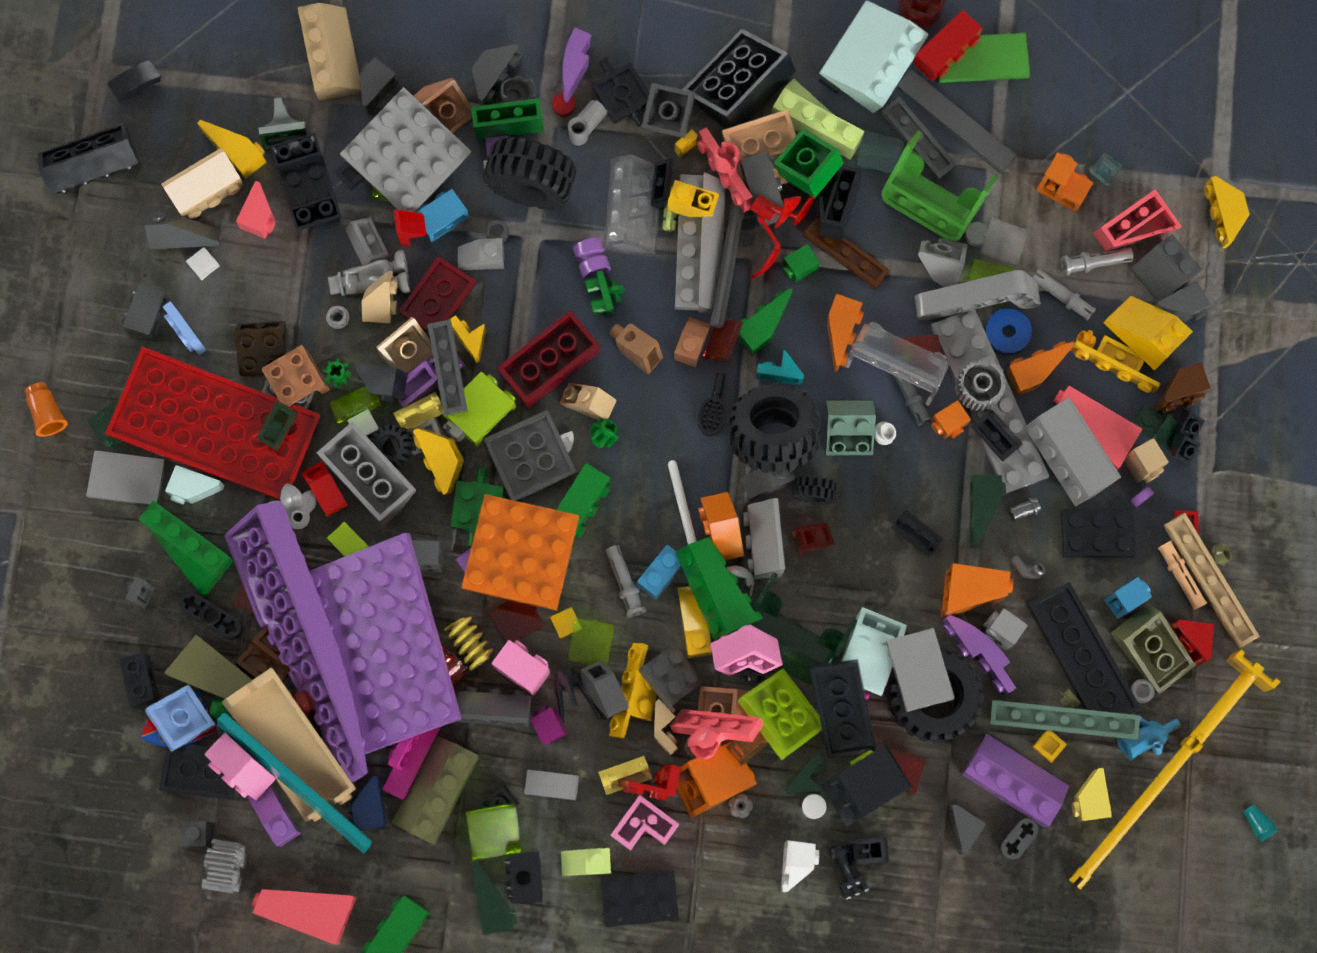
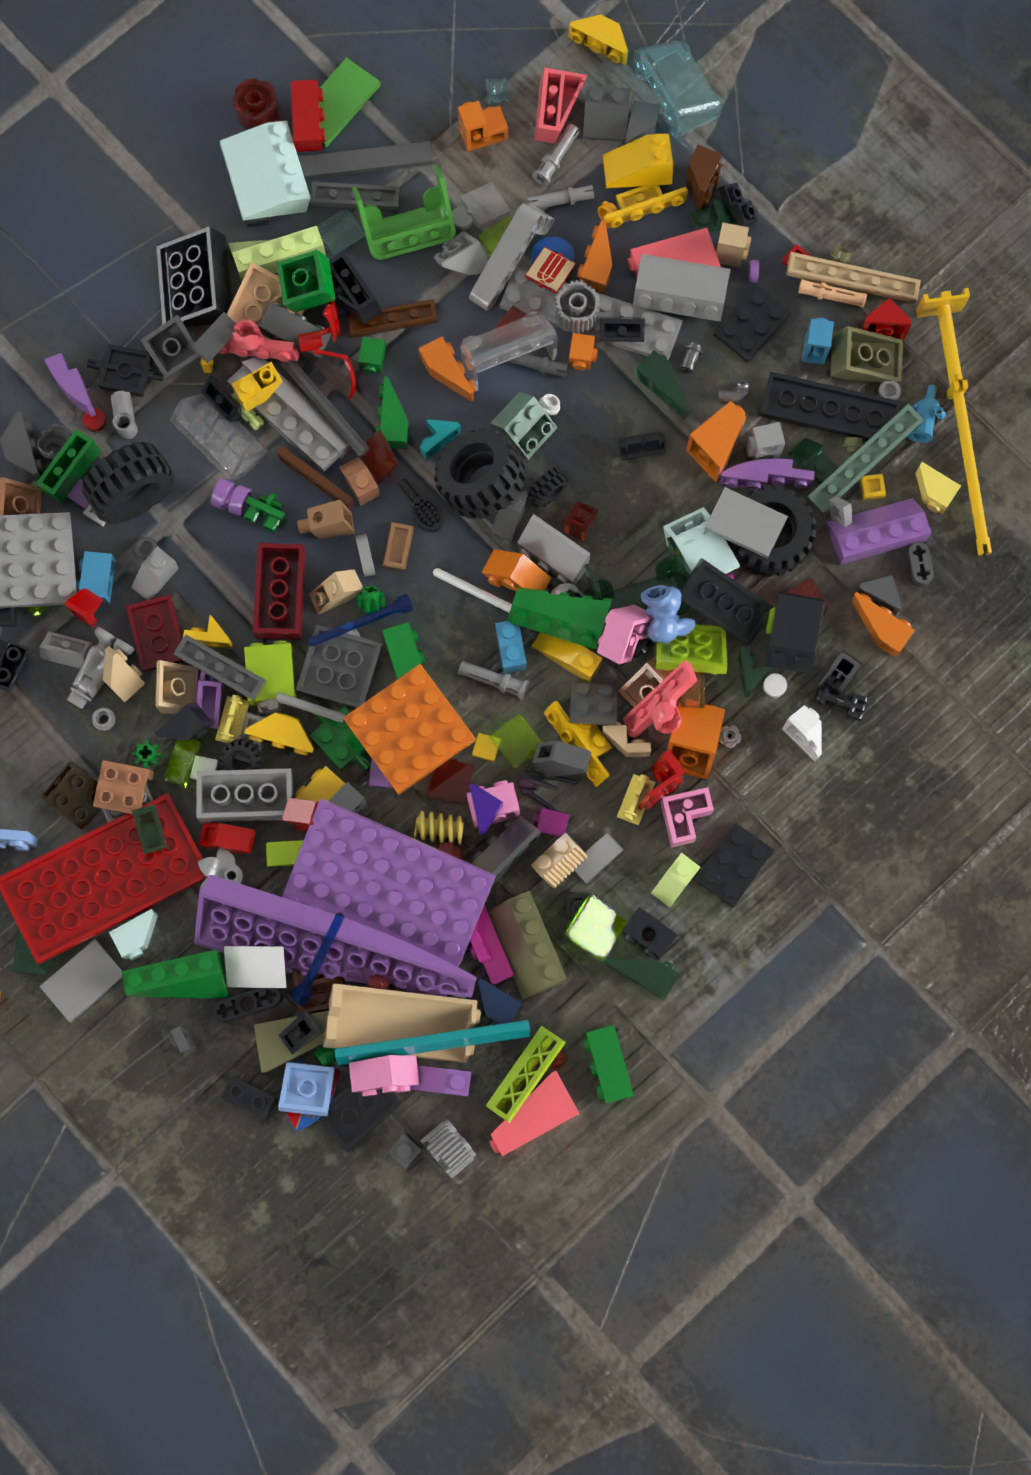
camera: 45 degrees left, 0 degrees up
none -> dark grey slope [191,312,236,363]
none -> white sticker [224,946,286,988]
none -> light grey bar [275,692,345,723]
none -> reddish brown tile [277,445,354,510]
none -> black slope [279,1011,323,1055]
none -> slope [282,798,319,833]
none -> clear blue piece [291,912,345,1006]
none -> yellow slope [295,766,345,802]
none -> clear blue piece [308,594,413,647]
none -> light grey beam [355,533,376,577]
none -> medium nougat tile [383,522,414,571]
none -> dark purple slope [470,784,503,835]
none -> lime fence [486,1026,566,1123]
none -> piece [525,247,576,294]
none -> tan brick [531,833,588,888]
none -> clear red plate [545,1049,568,1069]
none -> clear light blue windscreen [633,40,723,139]
none -> medium blue animal [641,585,695,644]
none -> clear green slope [789,438,838,484]
none -> light grey plate [829,496,852,527]
none -> orange slope [851,592,915,658]

